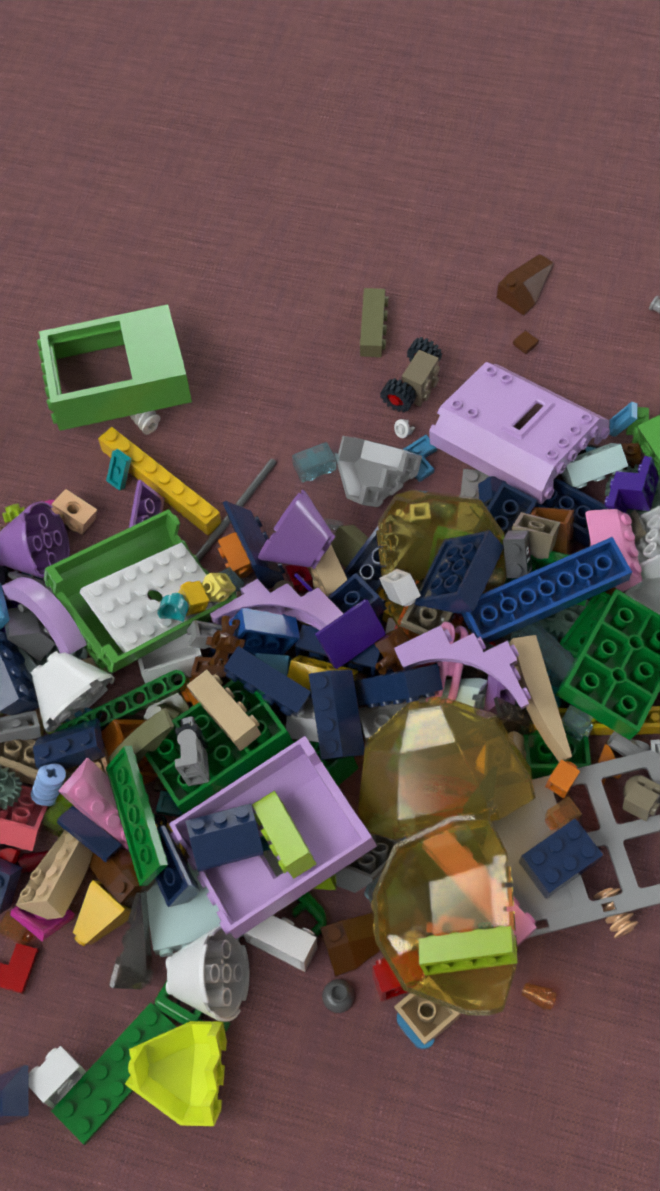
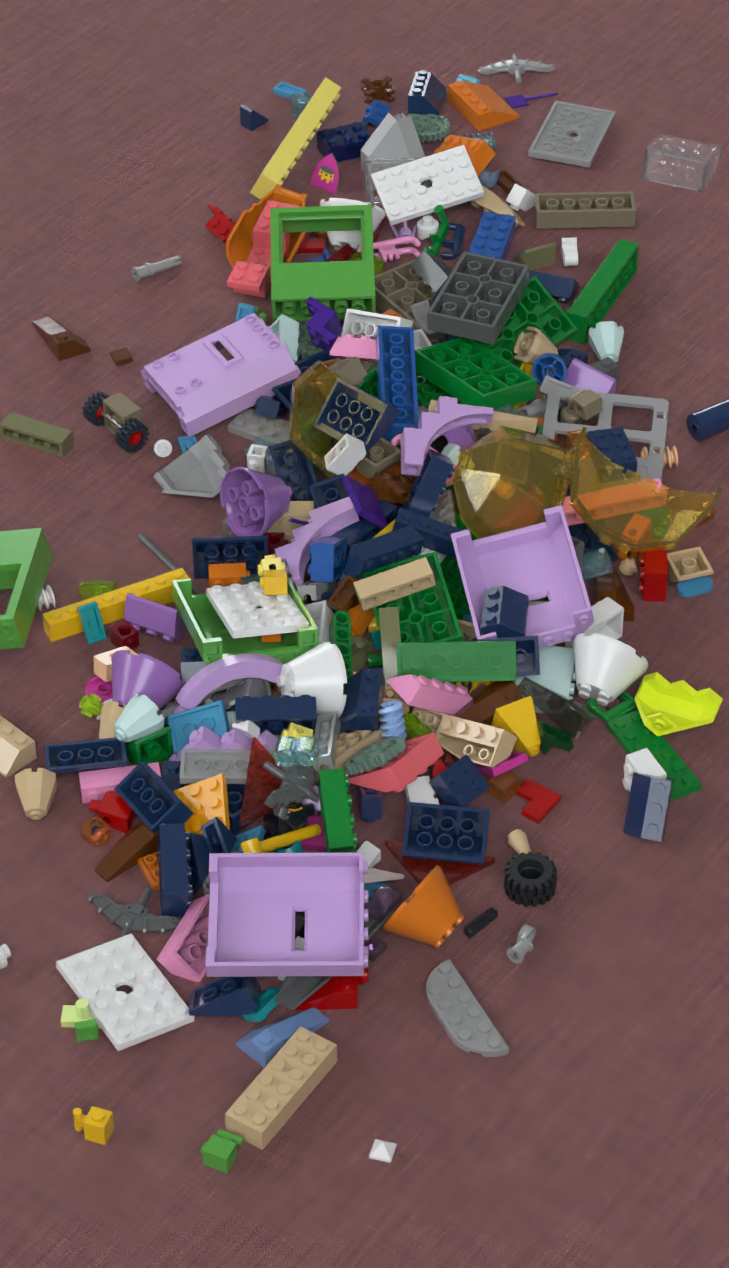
camera: 70 degrees left, 20 degrees down
dark blue tile [57,805,122,862] -> none
teal piece [157,593,189,622] -> none
light grey hips [175,717,209,786] -> none
reddish brown pin [205,616,245,669] -> none
lime brick [252,790,317,879] -> none
clear light blue brick [292,442,336,483] -> none
dark grey piece [322,979,355,1013] -> none
lime brick [419,926,518,976] -> none
dark grey brick [503,530,532,578] -> none
orange brick [545,759,580,798] -> none
none -> clear neon green slope [78,579,117,601]
none -> dark red brick [109,619,139,649]
none -> dark green slope [537,720,574,755]

